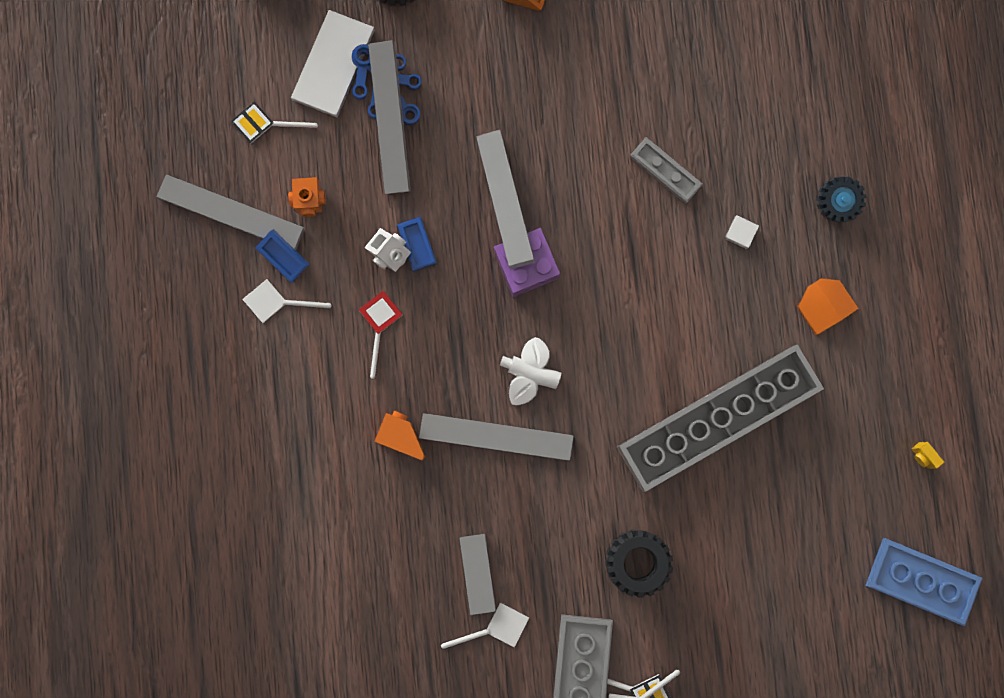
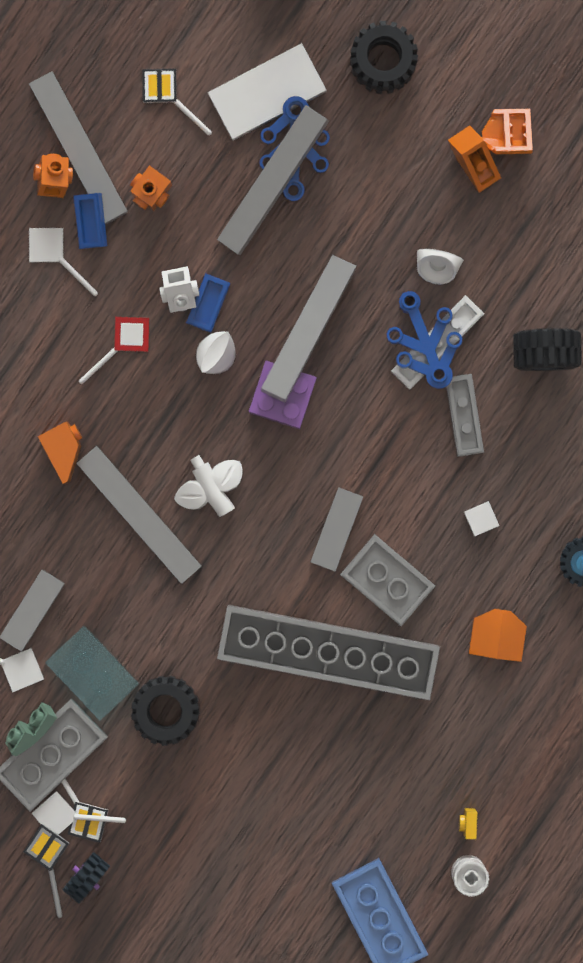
camera: 45 degrees right, 5 degrees up
none -> sand green slope [5,702,57,756]
none -> orange brick [33,154,73,198]
none -> clear light blue tile [45,625,139,720]
none -> white piece [196,331,236,374]
none -> light grey tile [311,487,363,571]
none -> light grey tile [340,534,435,626]
none -> blue plant [387,291,462,389]
none -> white tile [391,295,484,390]
none -> white piece [417,249,464,284]
none -> white wheel [451,855,489,896]
none -> black tyre [513,328,582,371]

